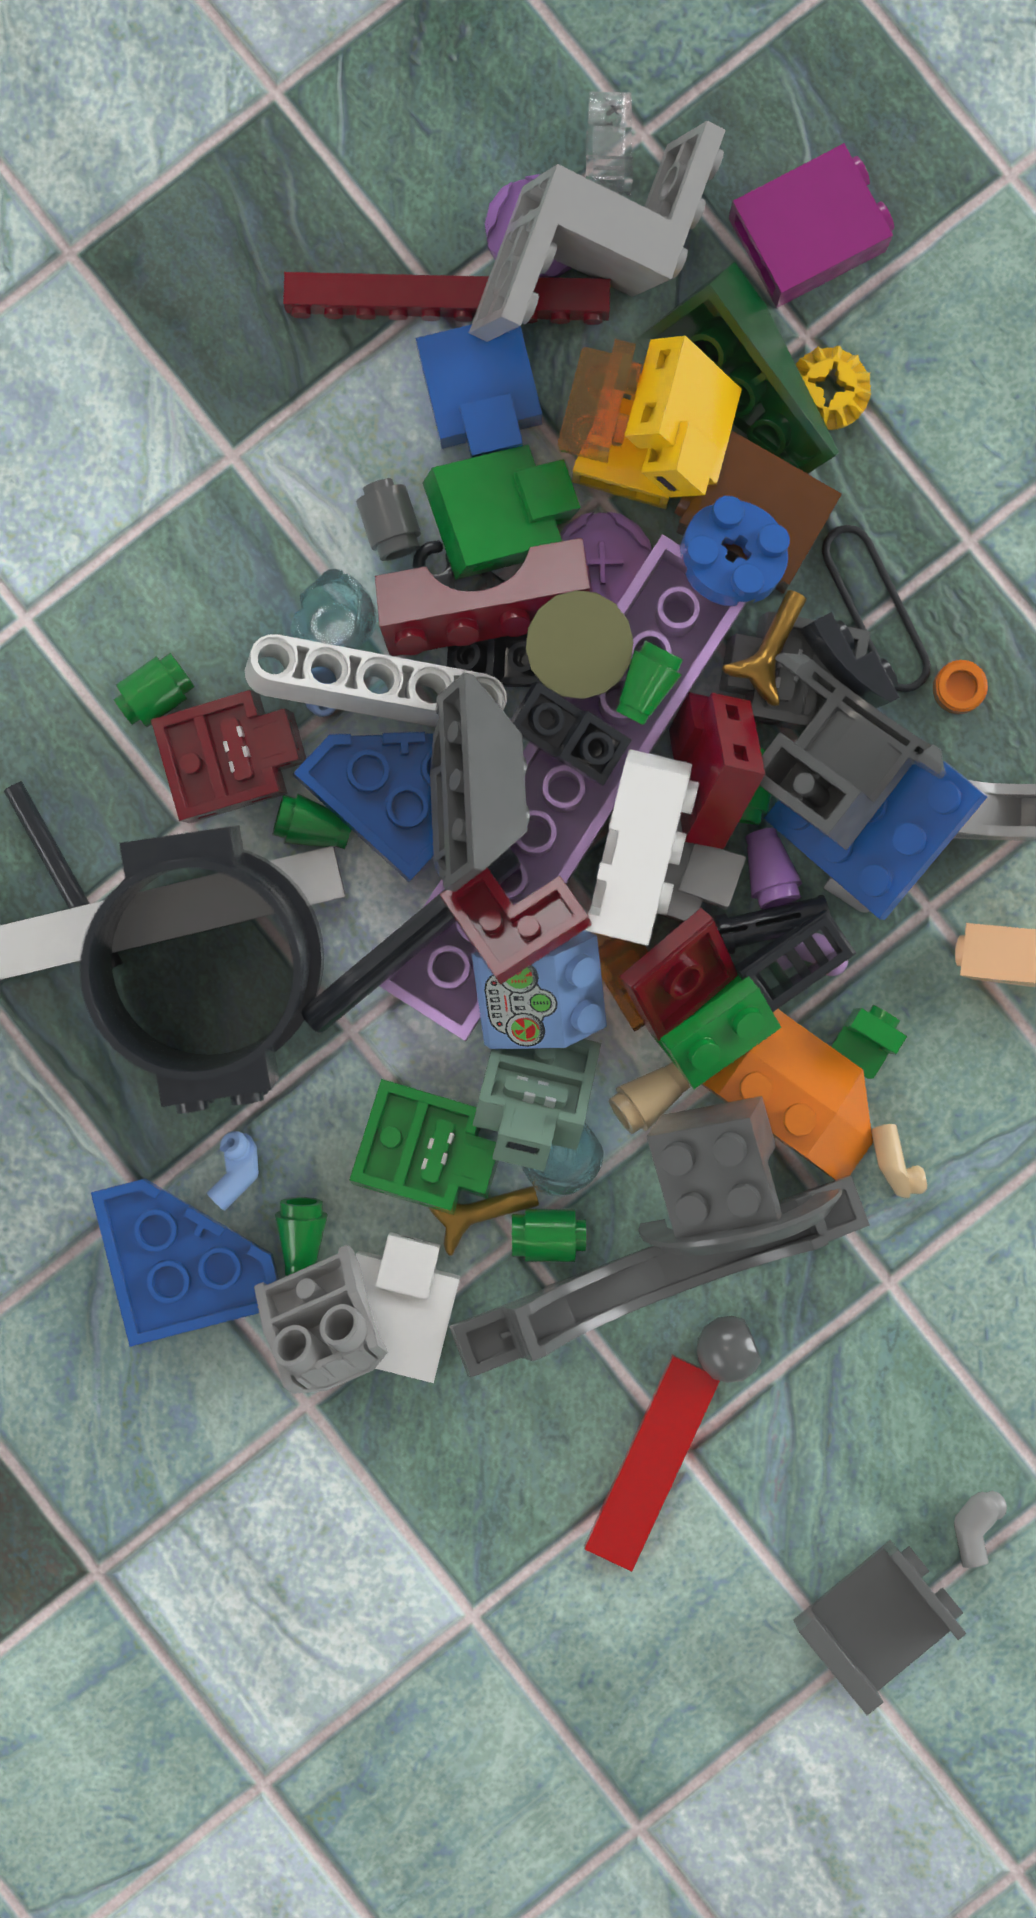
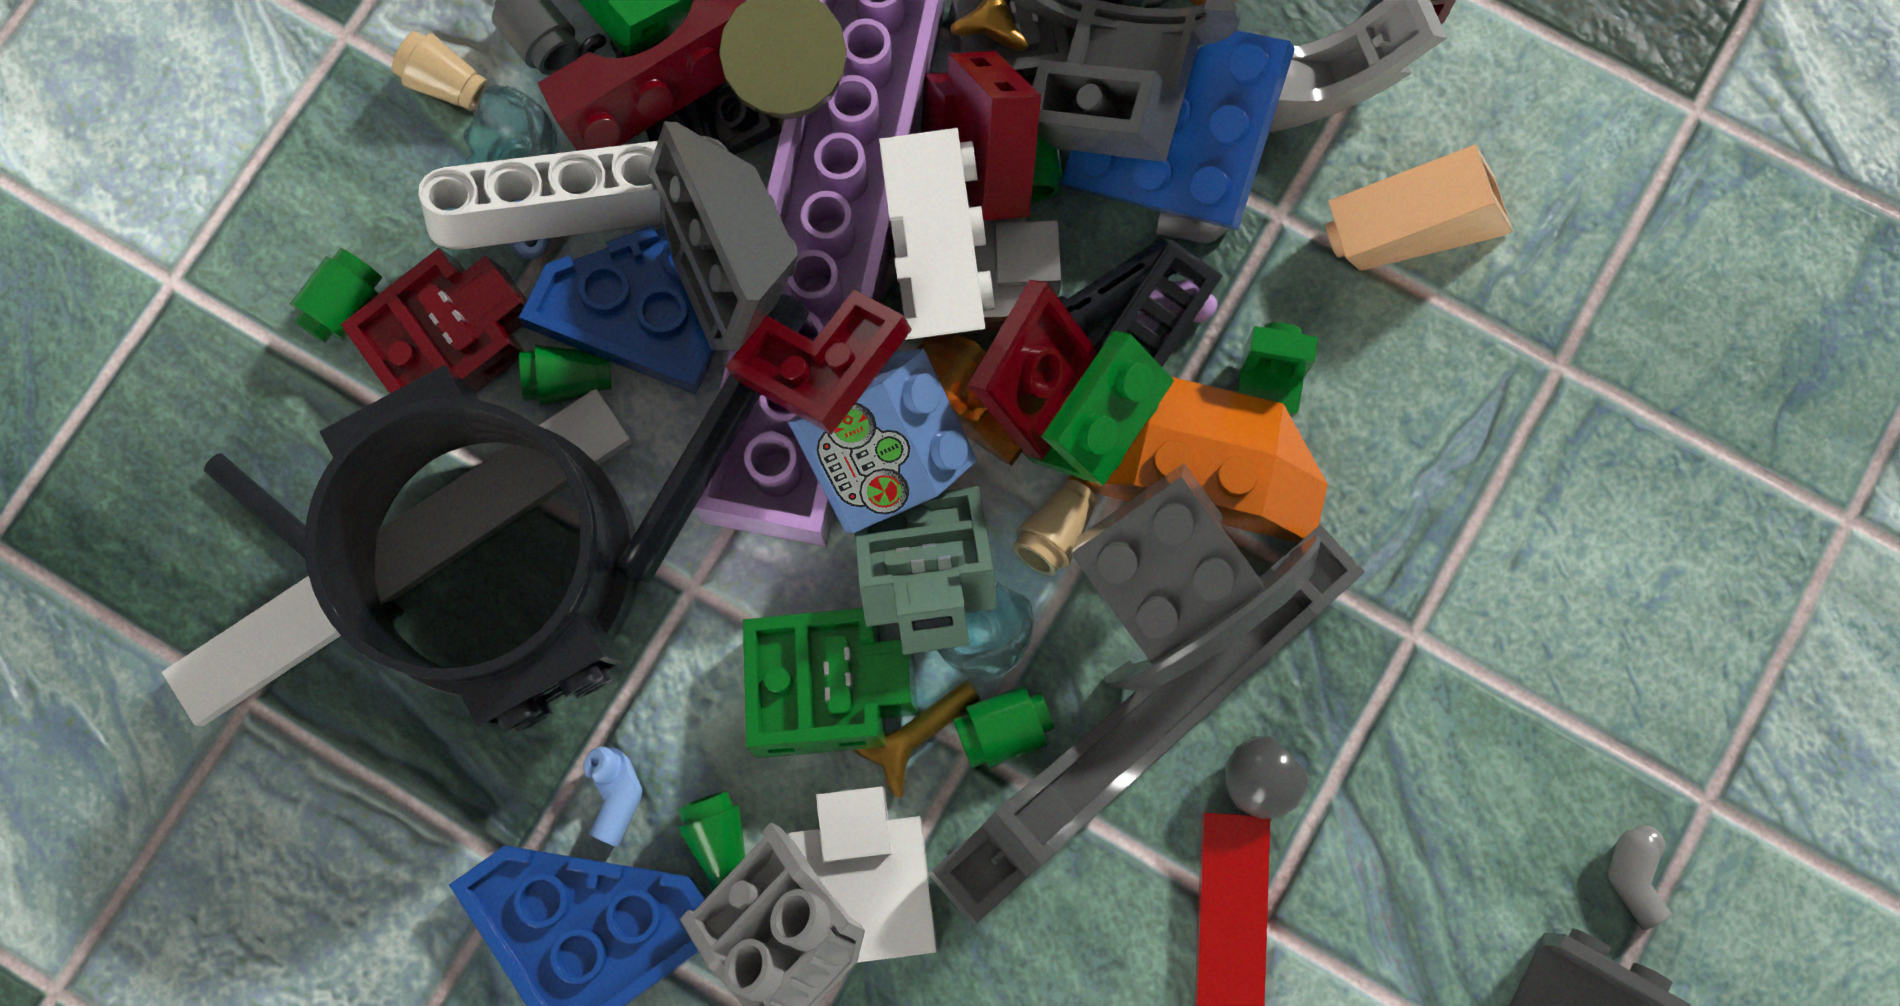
camera: 20 degrees left, 10 degrees down
black slope [511,682,632,786] -> none
green cone [616,641,683,725] -> none
medium lavender cone [745,828,802,909] -> none
tan arm [872,1124,927,1198] -> none
none -> tan cone [391,31,489,111]

